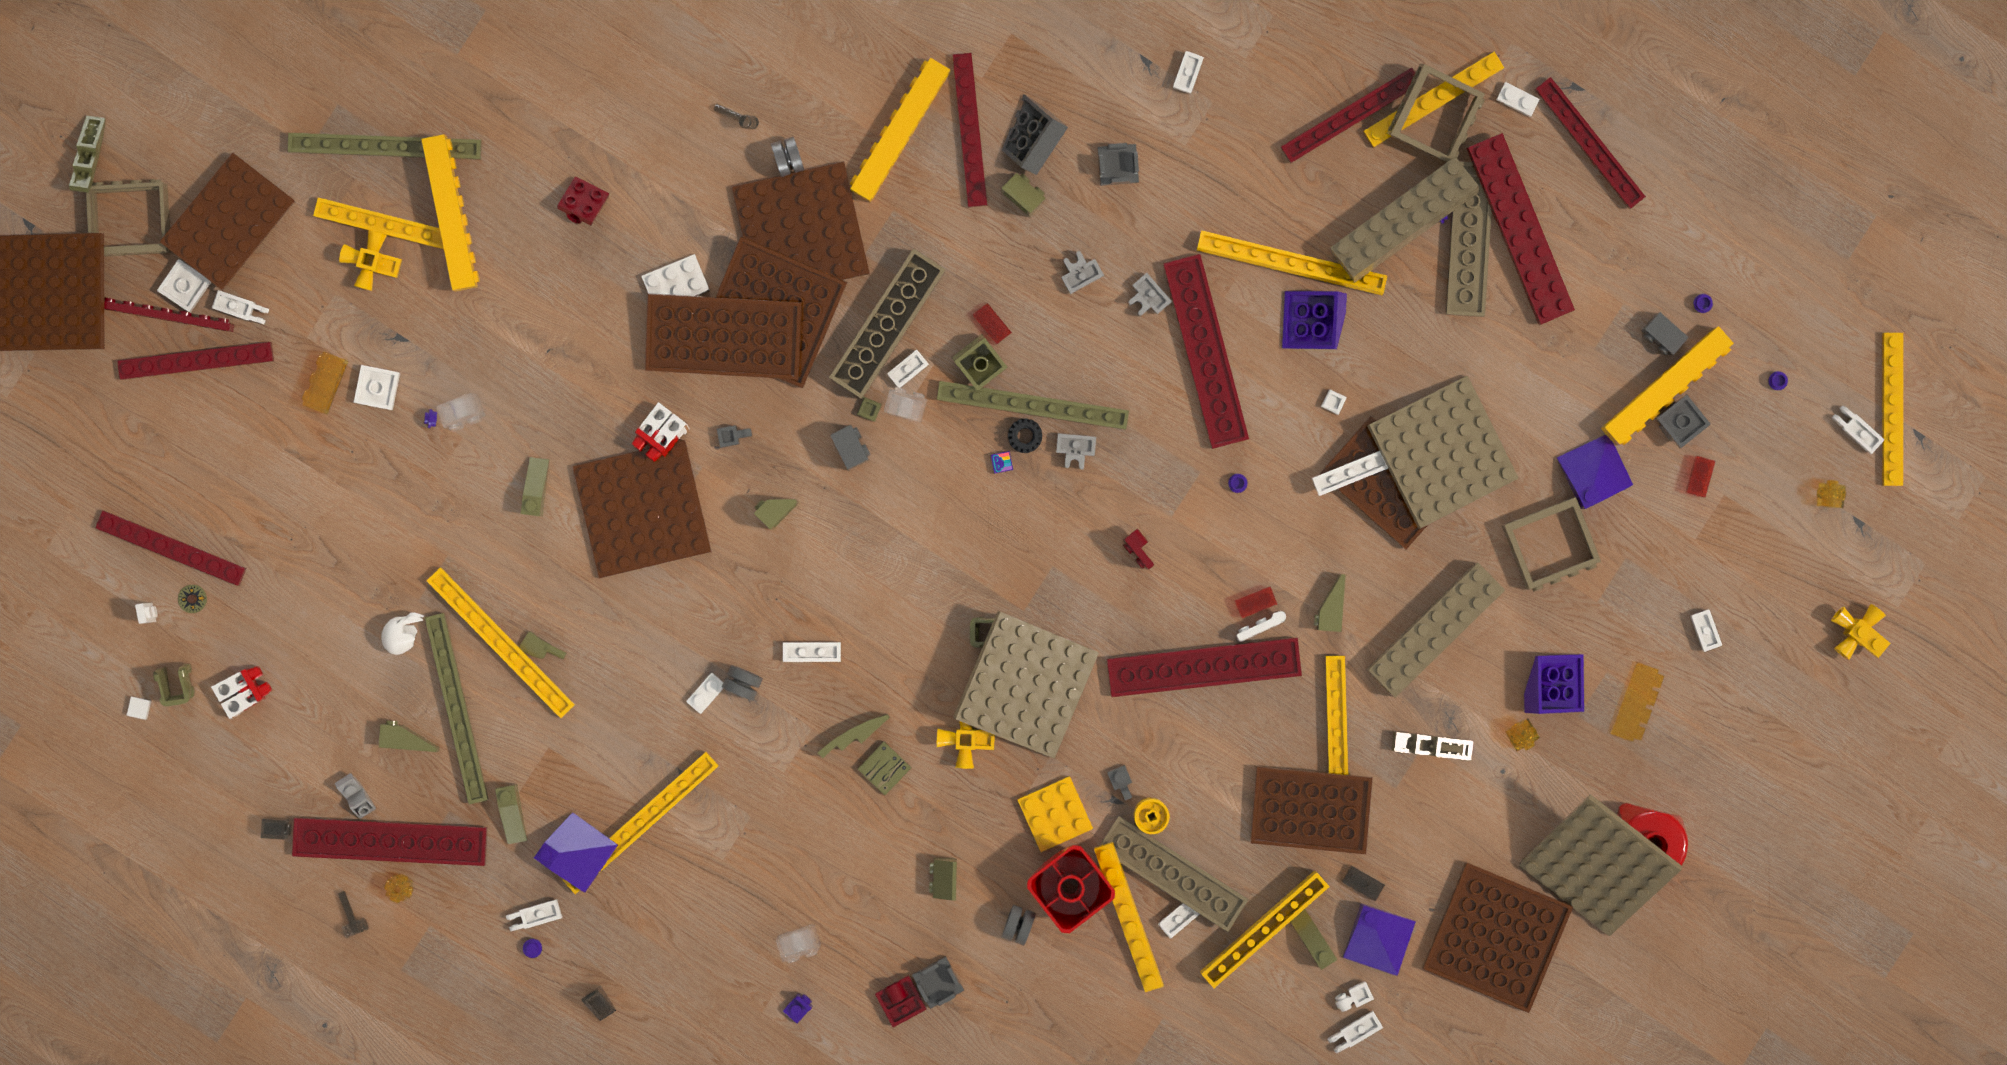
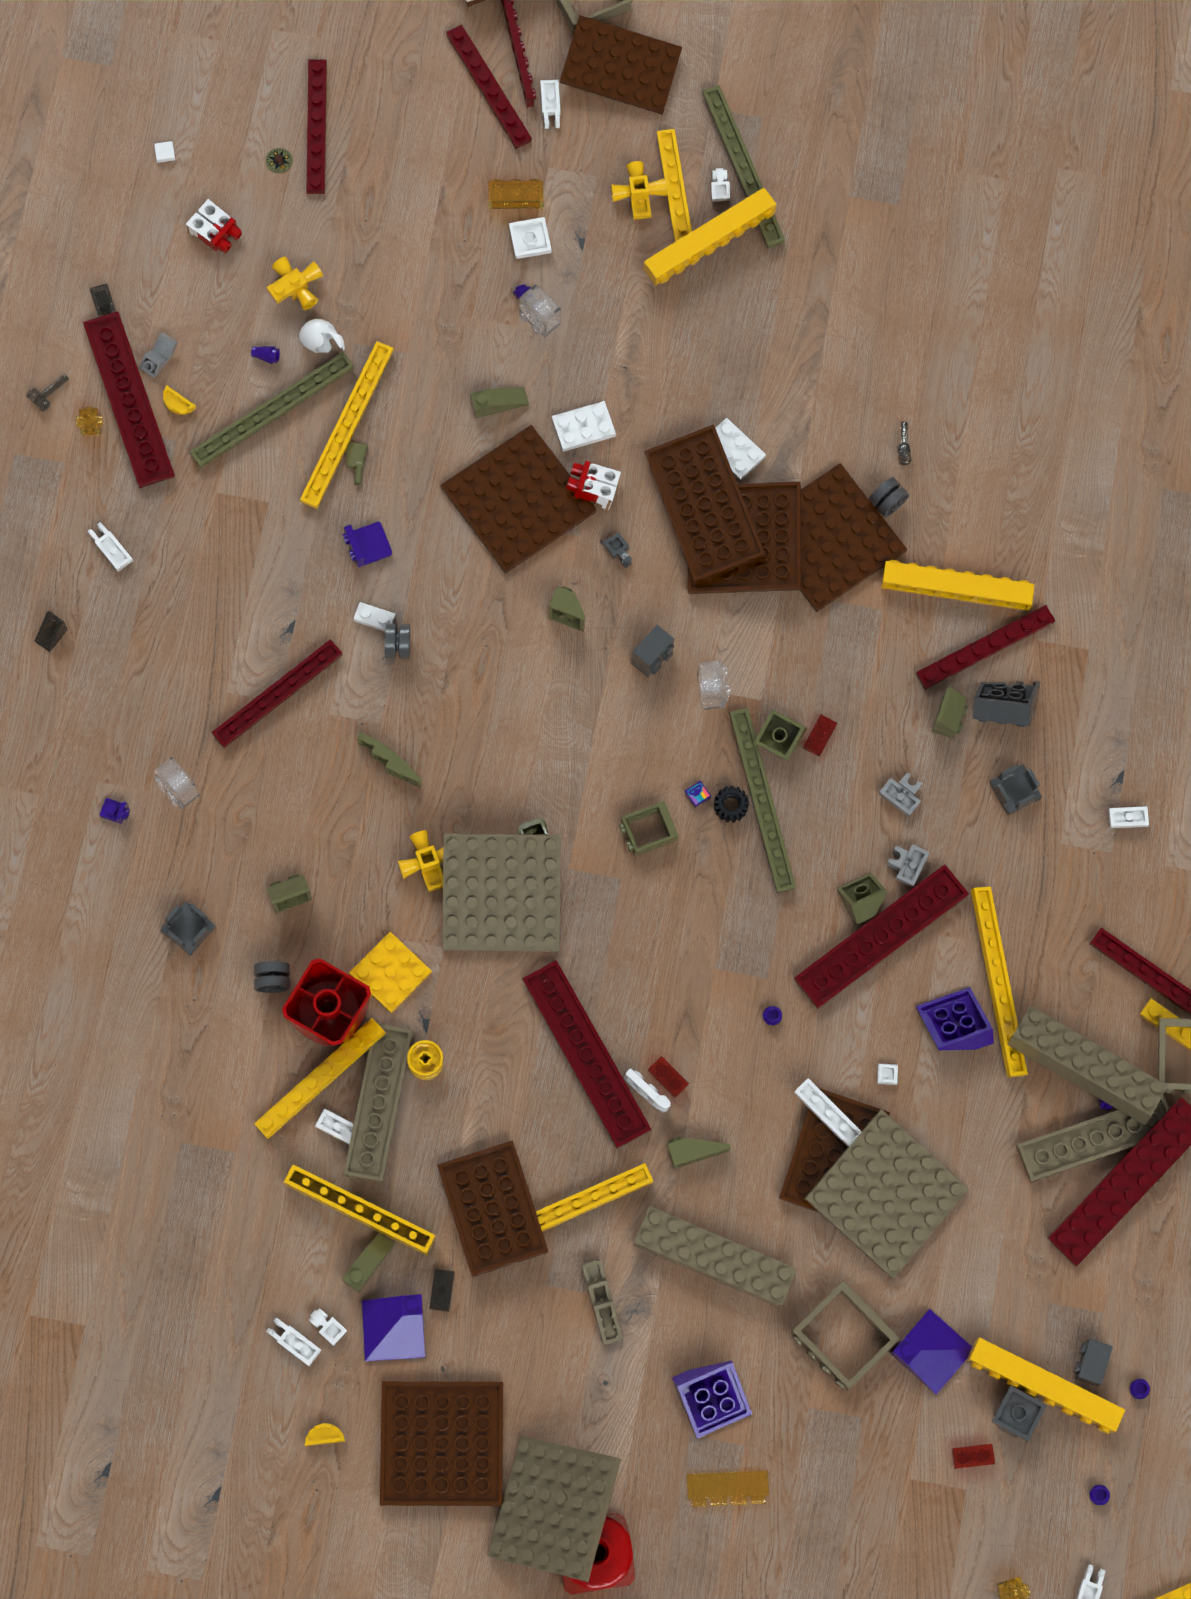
camera: 65 degrees right, 15 degrees down
white plate [135,603,158,624] -> none
olive piece [153,664,195,706] -> none
white plate [157,259,211,313] -> none
olive slope [379,720,440,752] -> none
olive slope [495,784,527,844] -> none
dark purple plate [523,939,542,958] -> none
dark purple slope [534,812,618,893] -> none
dark red plate [557,176,609,226] -> none
yellow plate [563,751,719,894] -> none
white plate [783,642,841,662] -> none
dark tan brick [829,248,946,399] -> none
olive tile [857,397,882,422] -> none
olive tile [858,741,912,795] -> none
dark red plate [875,975,927,1028] -> none
white plate [887,350,929,389] -> none
light grey plate [1056,433,1096,470] -> none
dark grey plate [1107,765,1132,801] -> none
dark red plate [1123,528,1155,570] -> none
clear yellow brick [1505,718,1540,751] -> none
white plate [1690,609,1722,652] -> none
none -> yellow plate [163,385,196,415]
none -> dark red plate [211,639,343,748]
none -> dark purple cone [251,346,280,364]
none -> yellow brick [266,256,323,310]
none -> yellow plate [305,1423,345,1446]
none -> dark purple bracket [342,522,392,568]
none -> white plate [552,401,616,452]
none -> olive window [619,801,678,856]
none -> white plate [711,168,730,202]
none -> olive slope [837,873,887,924]

